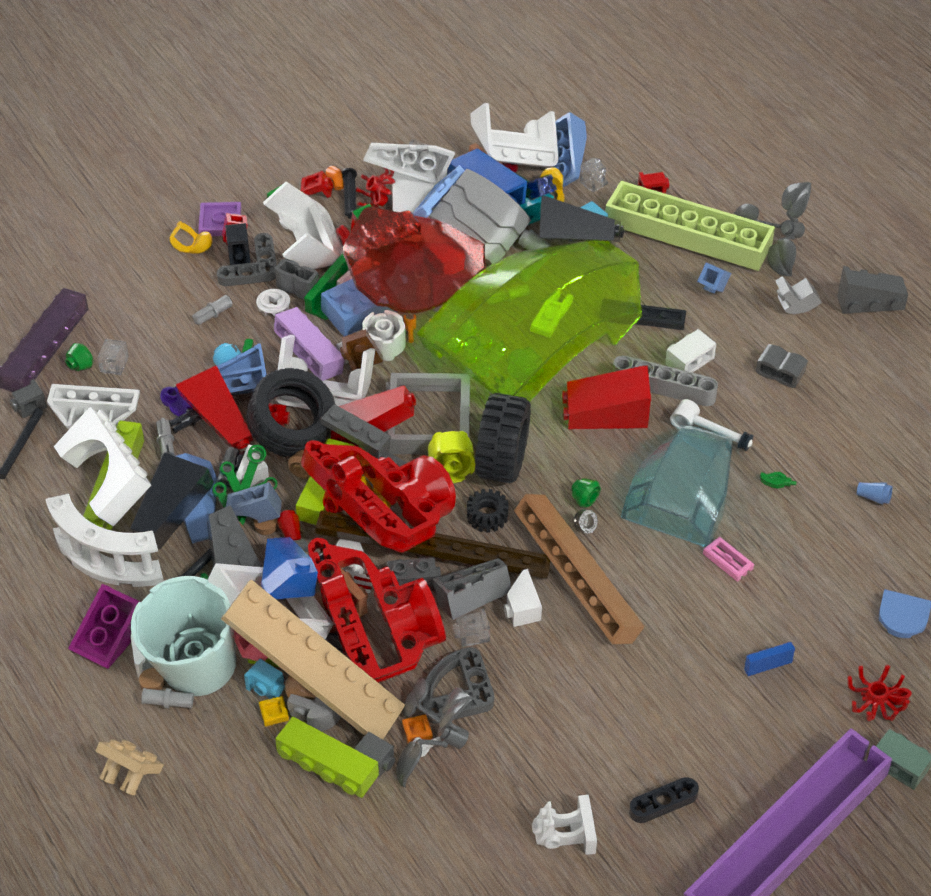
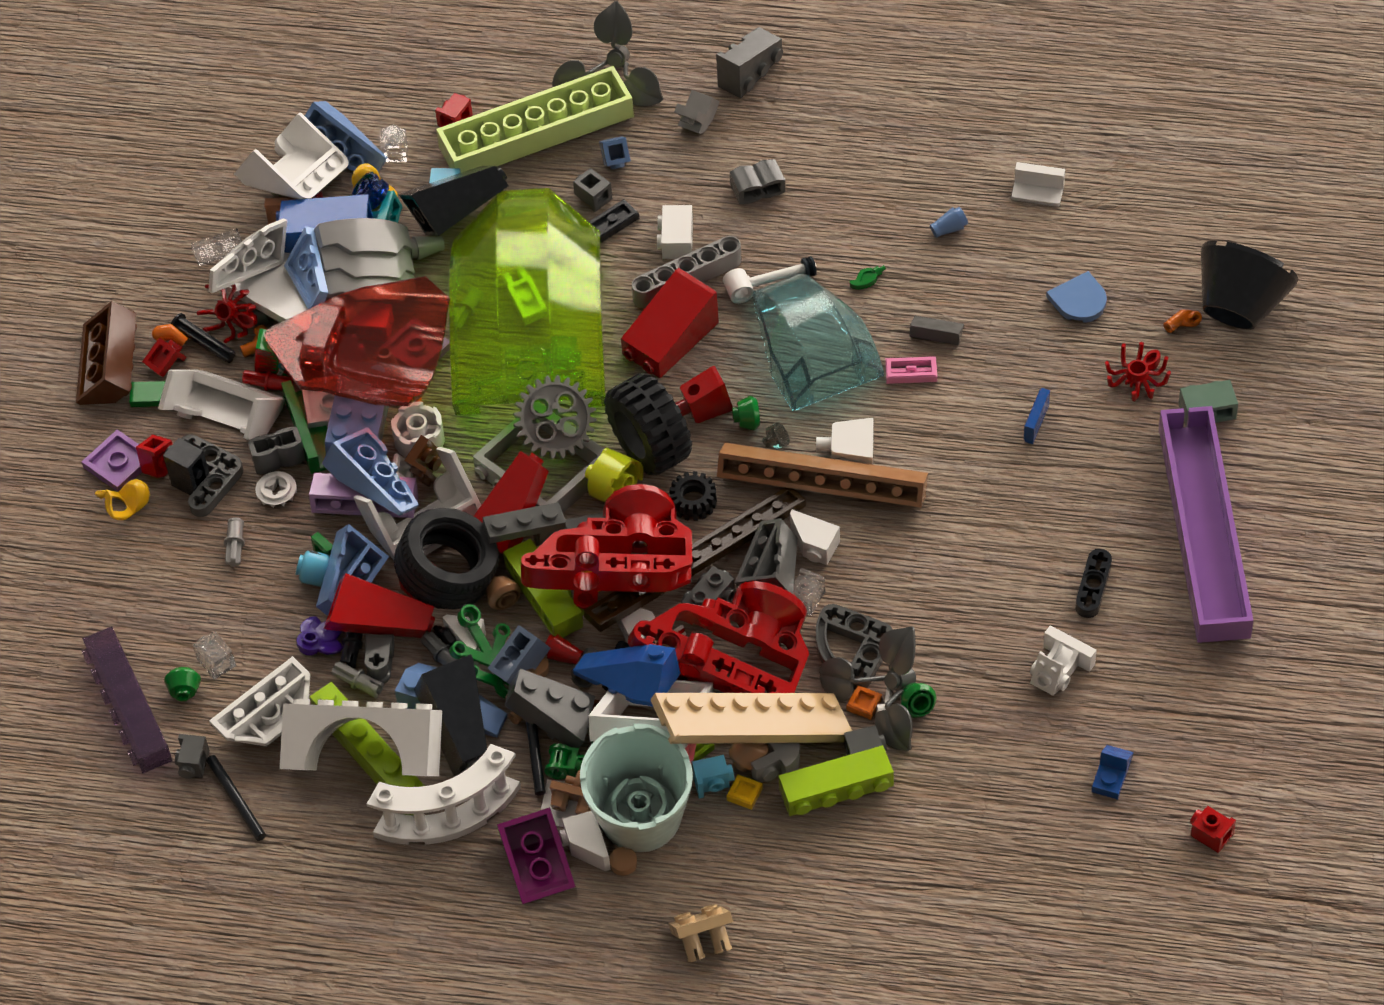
camera: 45 degrees left, 5 degrees up
light grey pin [141,688,194,709] -> none
none -> reddish brown slope [76,301,137,405]
none -> medium blue wedge [322,427,419,516]
none -> dark grey piece [365,634,395,684]
none -> light grey gear [512,375,597,459]
none -> dark grey brick [573,168,612,212]
none -> red torso [675,365,733,423]
none -> white torso [816,418,874,465]
none -> green cone [901,683,937,718]
none -> dark grey slope [910,315,964,345]

